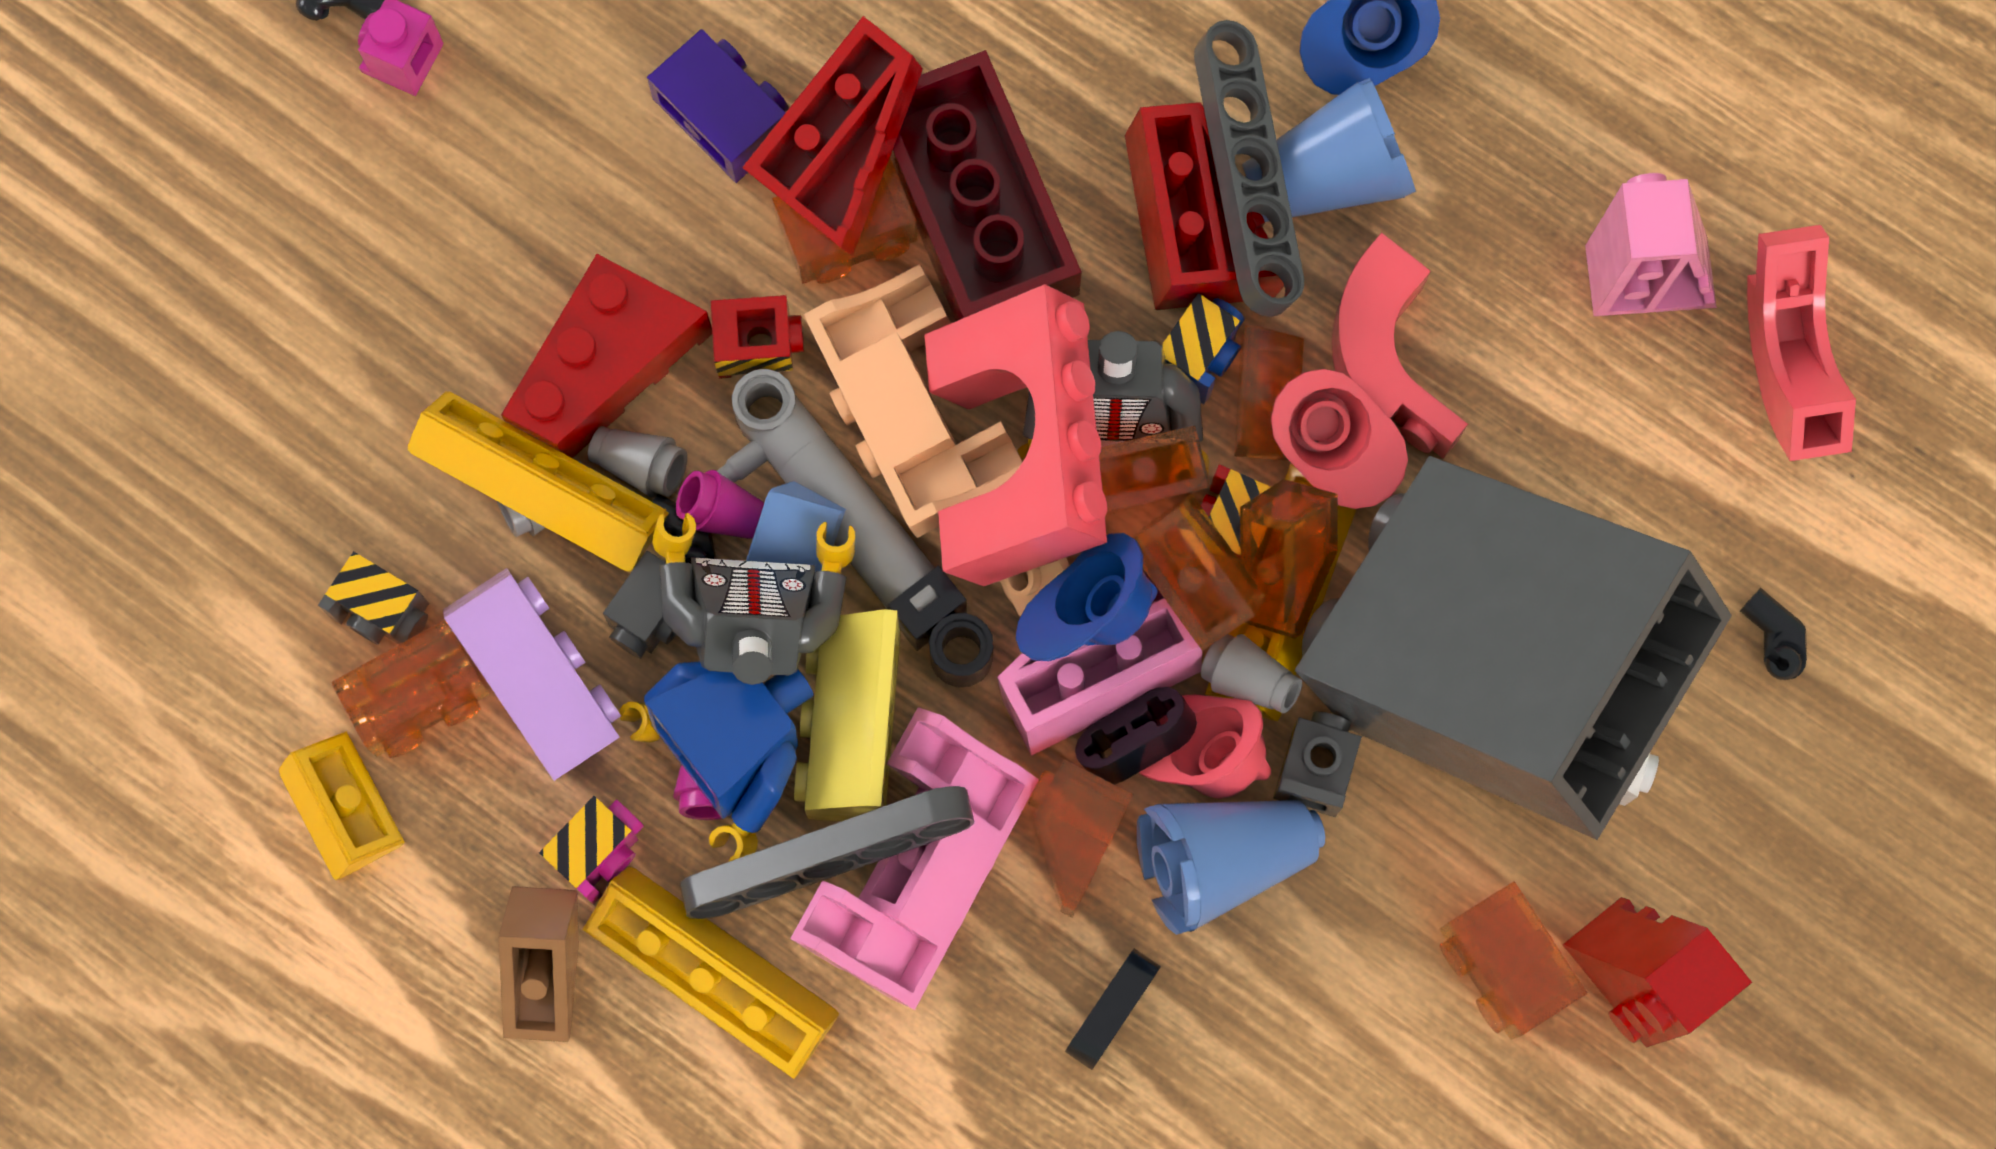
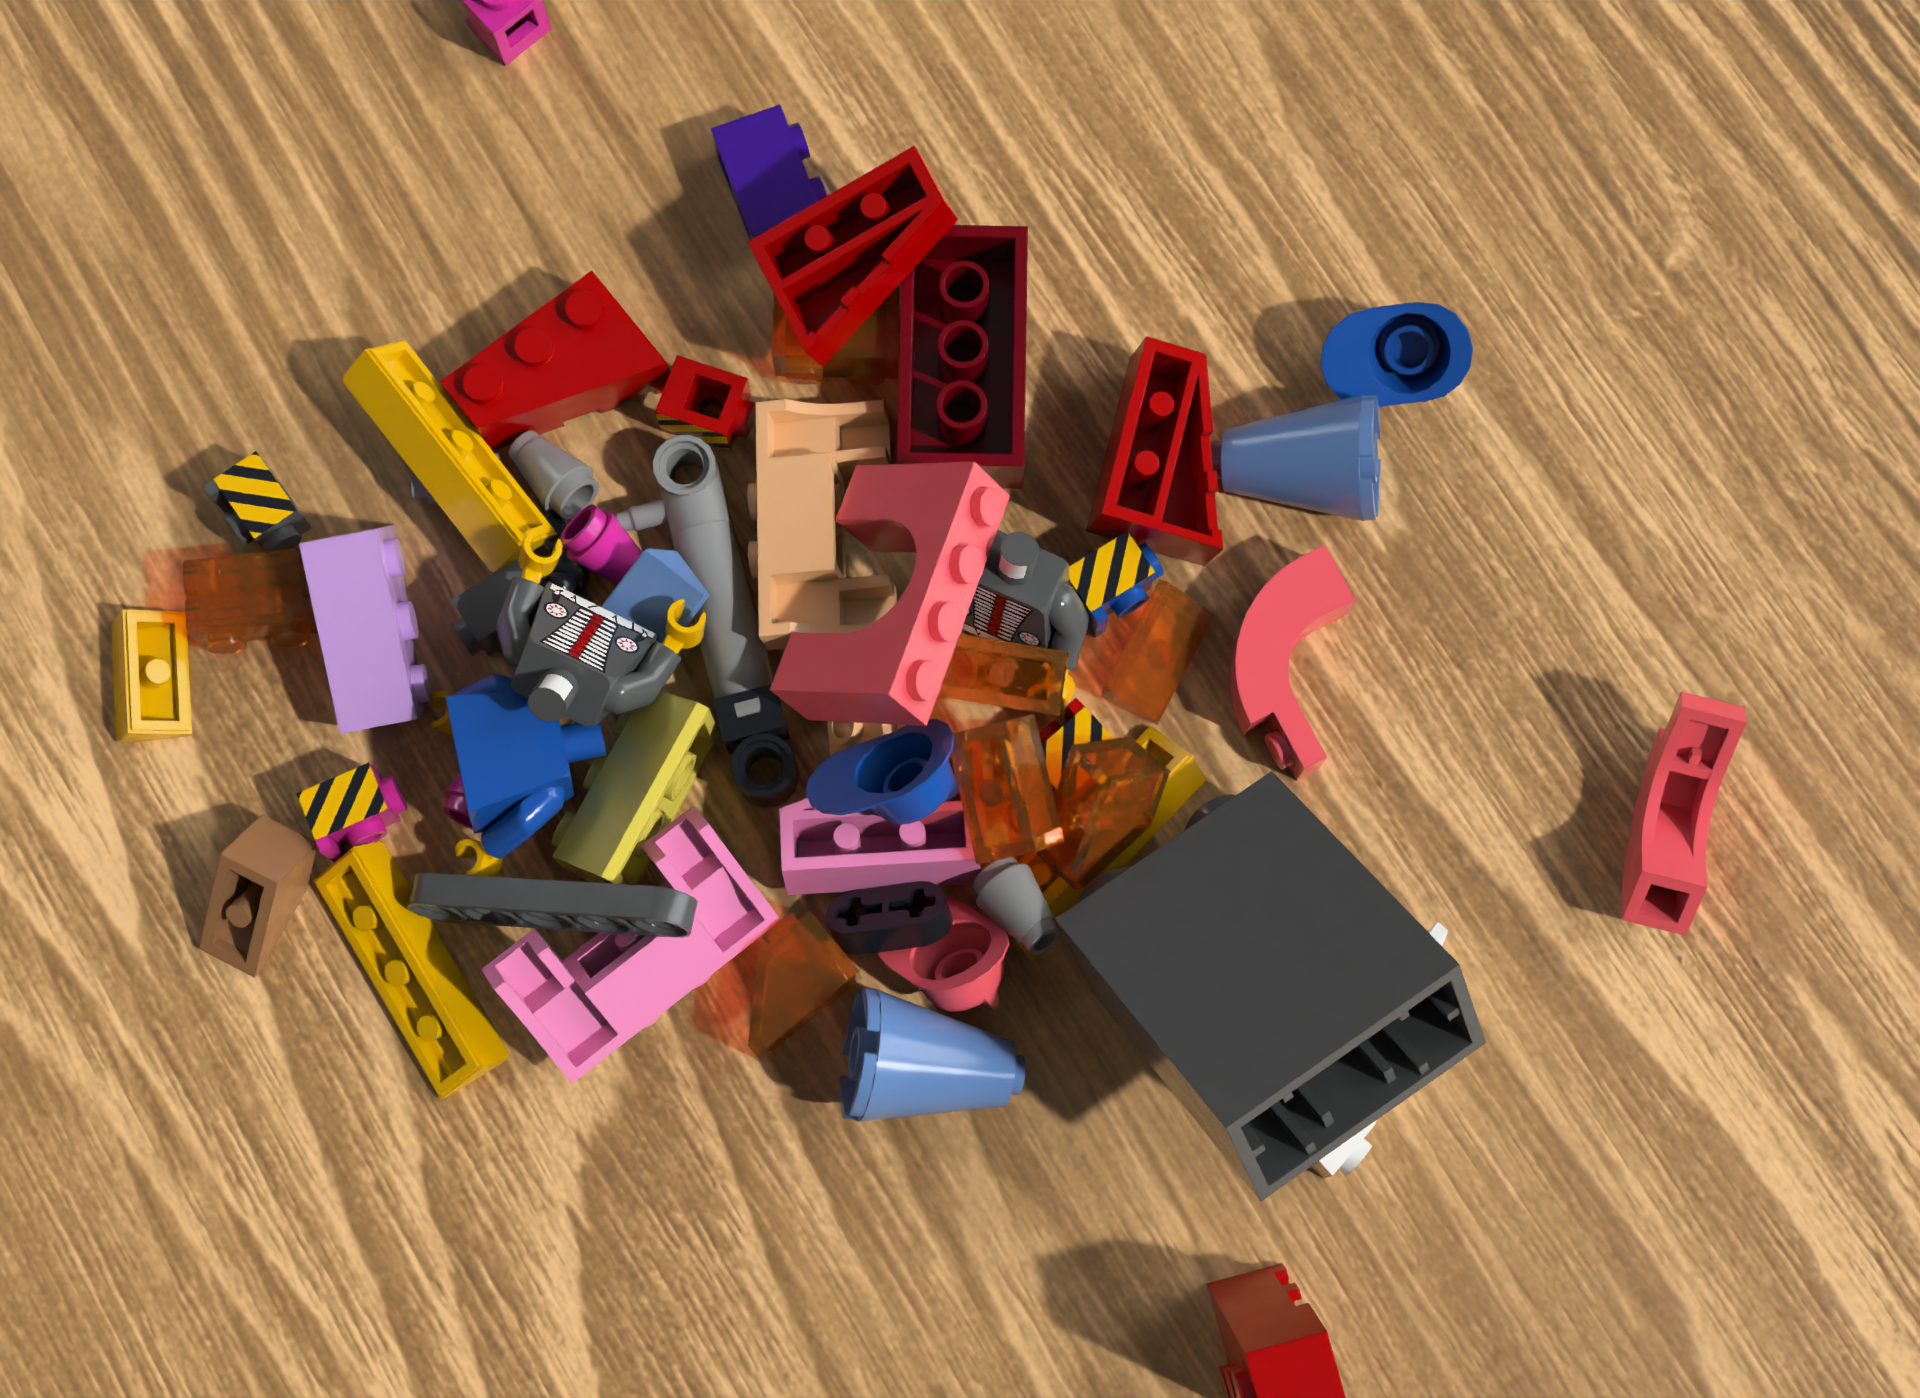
camera: 25 degrees right, 0 degrees up
black beam [1065,948,1161,1070] -> none
dark grey beam [1194,20,1304,317] -> none
coral piece [1271,369,1408,509] -> none
dark grey brick [1273,711,1362,817] -> none
clear orange brick [1439,881,1588,1040] -> none
bright pink wedge [1585,173,1717,316] -> none
black arm [1740,587,1807,680] -> none

